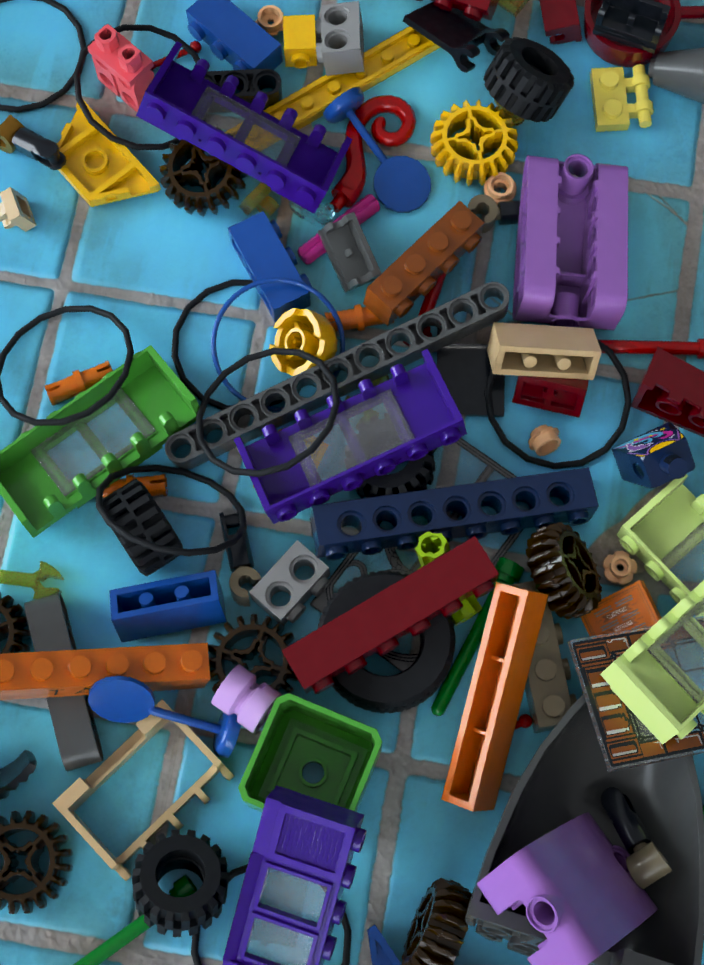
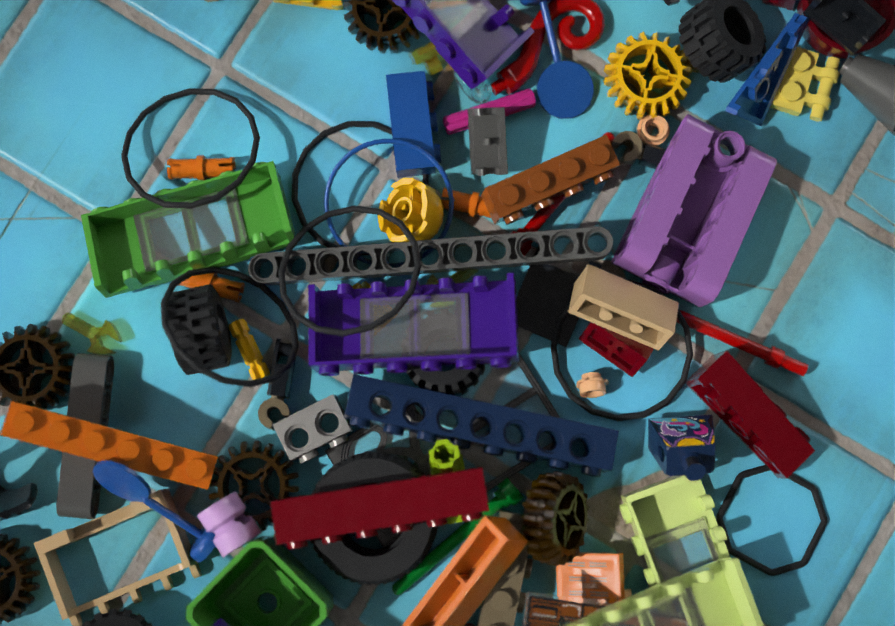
camera: 20 degrees right, 10 degrees up
blue brick [109,570,227,642] -> none
light nougat plate [602,551,638,585] -> none
none -> yellow axle [229,318,270,380]
none -> blue wing [725,13,810,126]

